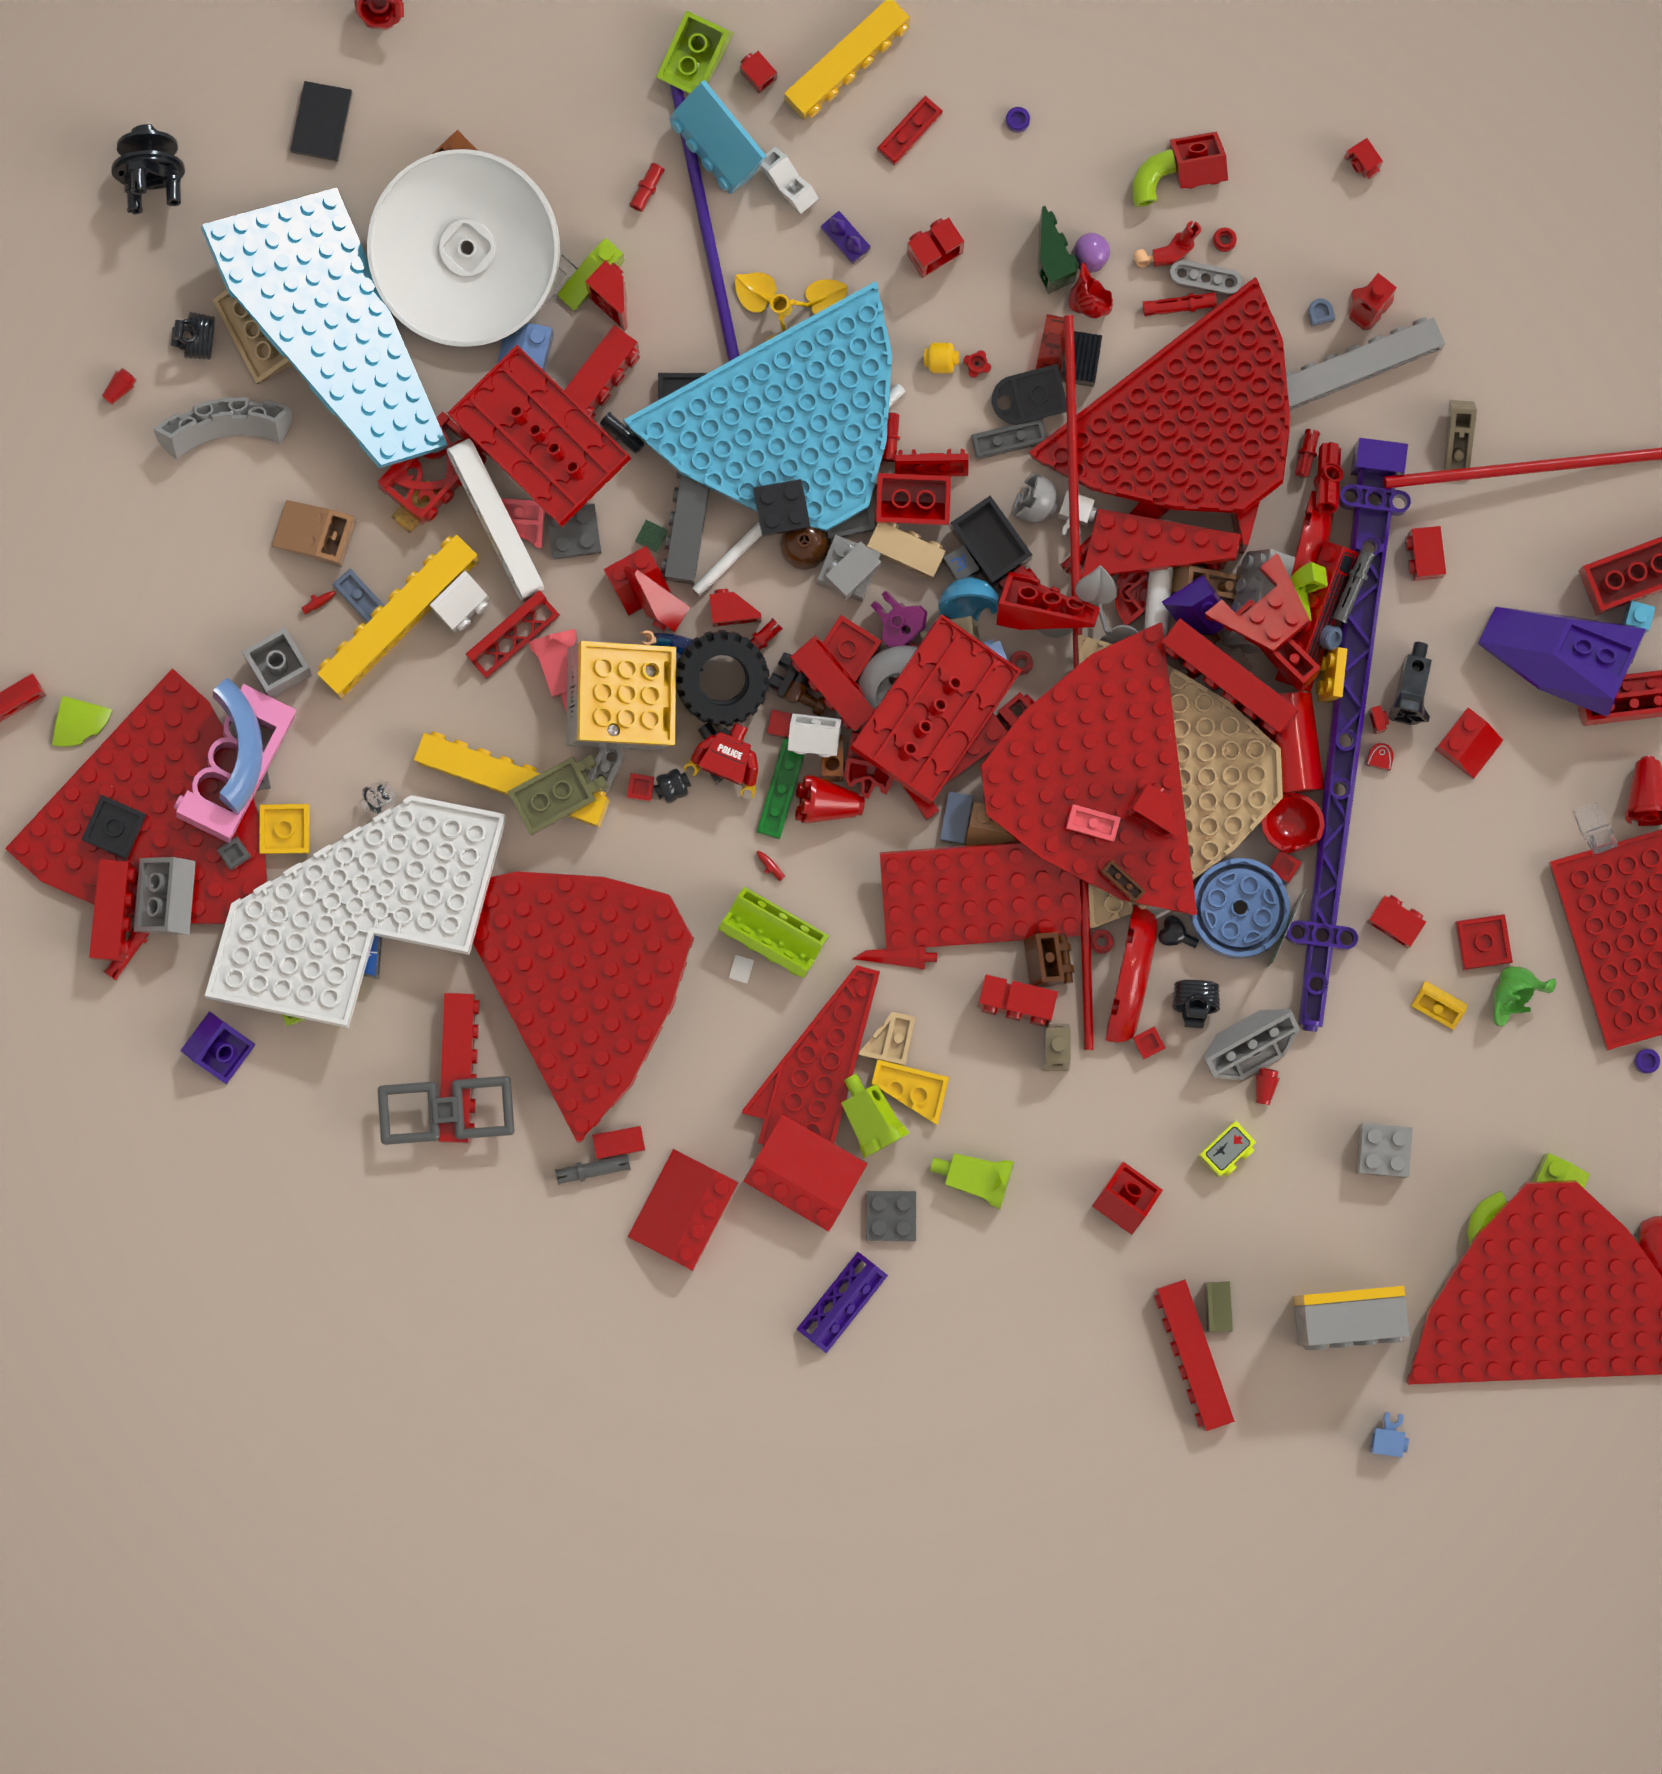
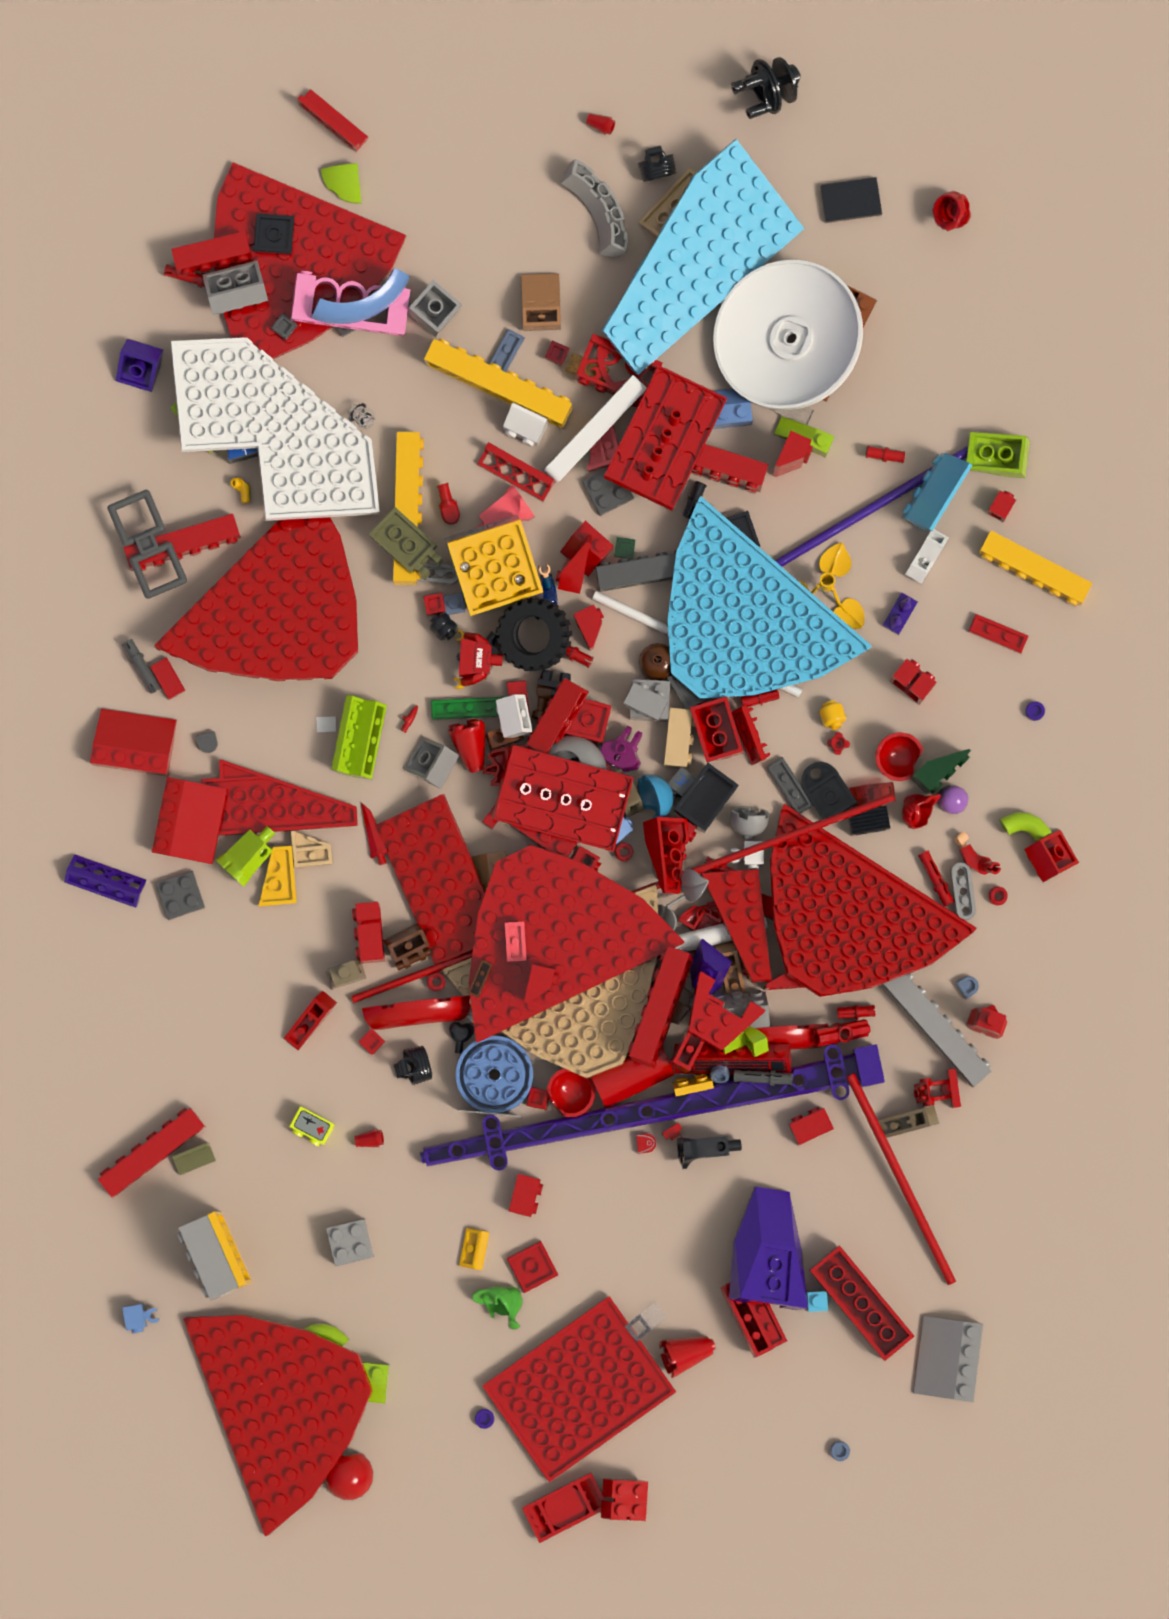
camera: 70 degrees right, 0 degrees up
yellow plate [260,804,310,854] -> none
red helmet [301,591,336,615] -> none
black plate [753,479,811,537] -> none
lime piece [930,1153,1014,1210] -> none
sand blue tile [940,791,973,845] -> none
red slope [1092,1161,1163,1235] -> none
light grey wedge [1204,1009,1300,1080] -> none
red brick [1344,138,1383,179] -> none
red slope [1434,708,1503,779] -> none
none -> dark grey tile [196,732,218,753]
none -> yellow arm [230,477,250,503]
none -> red slope [284,991,337,1050]
none -> light grey slope [404,736,459,789]
none -> red arm [437,483,460,524]
none -> sand blue plate [443,593,465,615]
none -> dark red plate [545,340,570,366]
none -> red cylinder [875,732,923,781]
none -> red tile [913,1068,961,1108]

